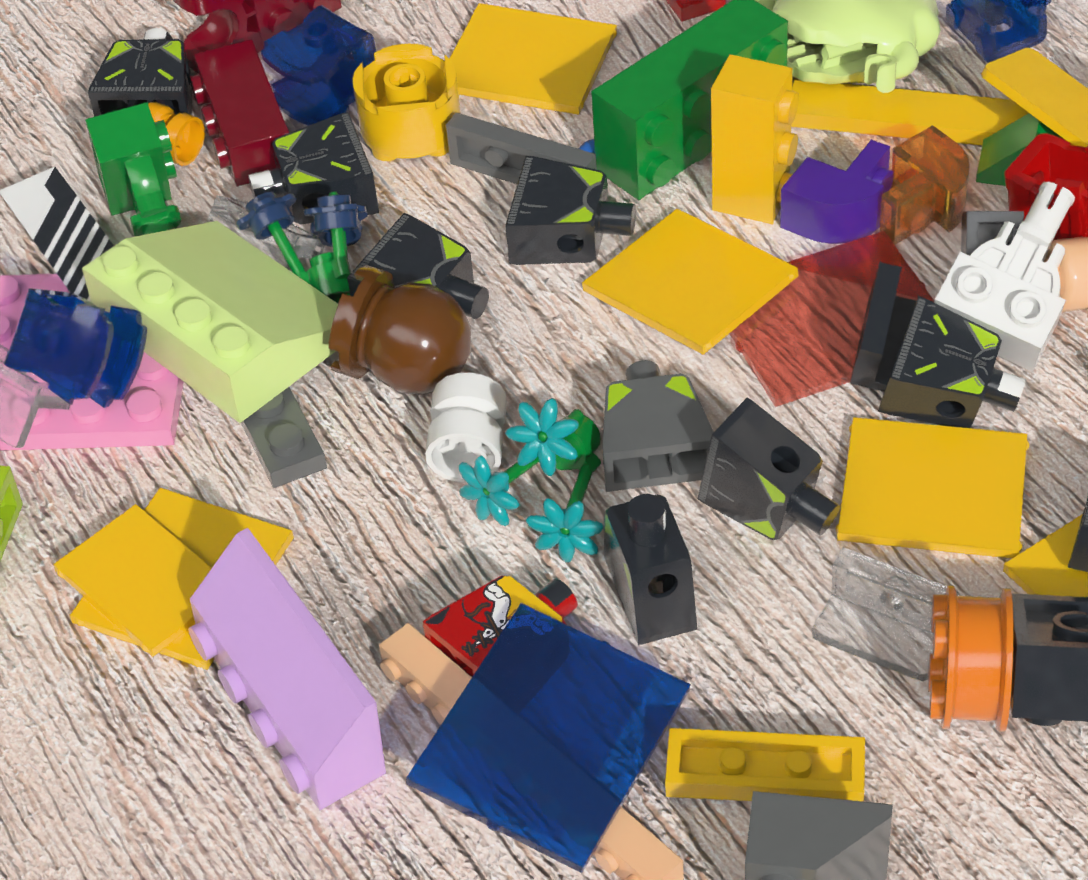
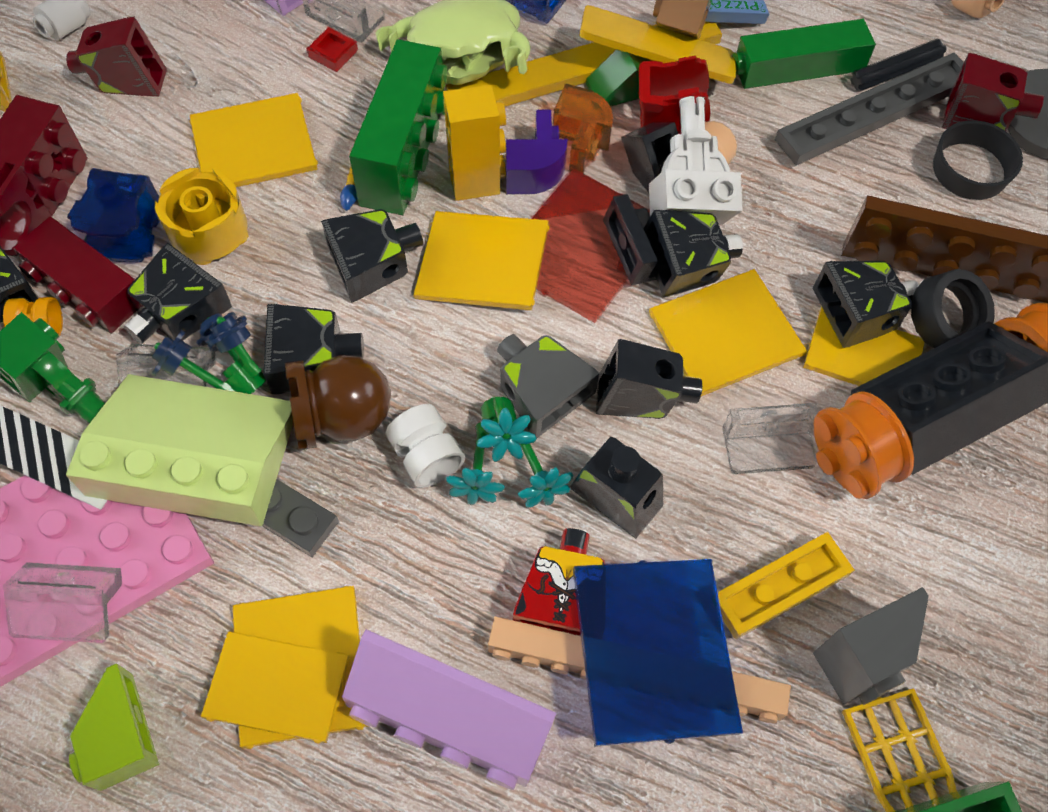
camera: 40 degrees left, 15 degrees up
clear blue piece [3,288,147,408] -> none
dark grey plate [446,112,597,184] -> none

